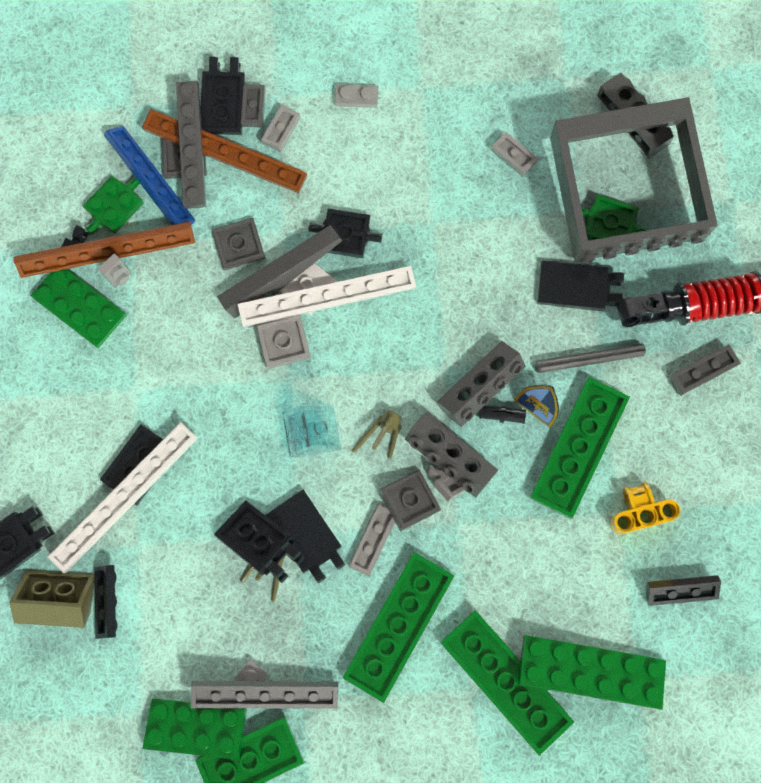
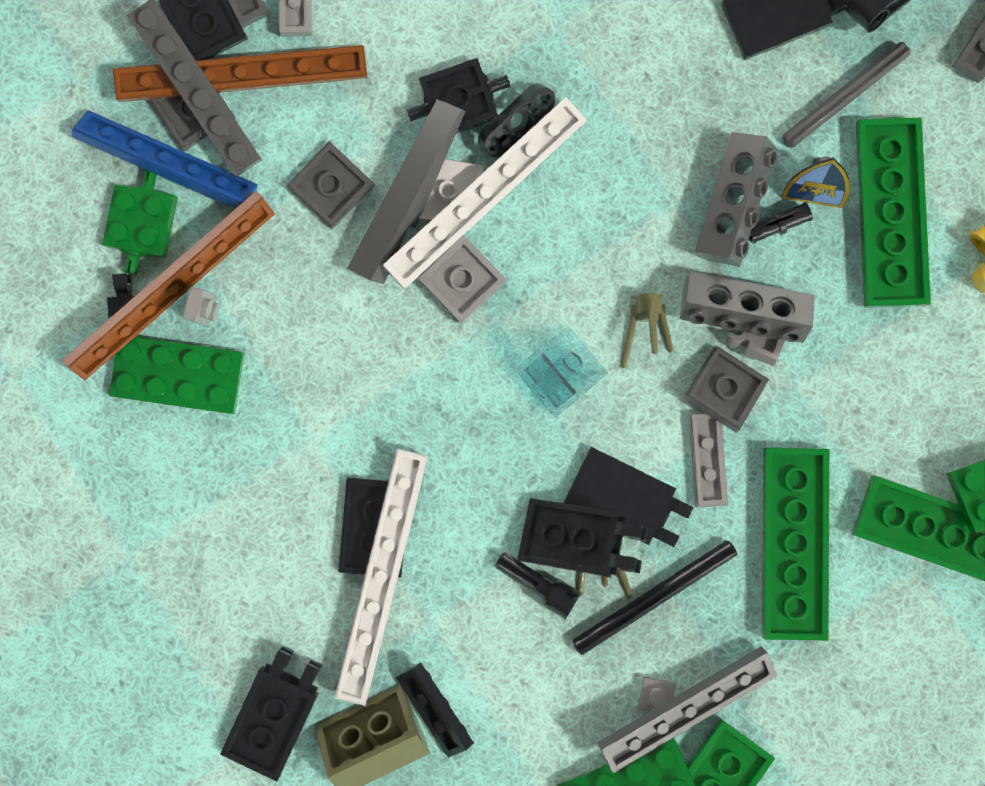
camera: 30 degrees left, 10 degrees up
none -> black beam [478,83,555,157]
none -> black piece [495,553,582,620]
none -> black axle [572,541,738,655]

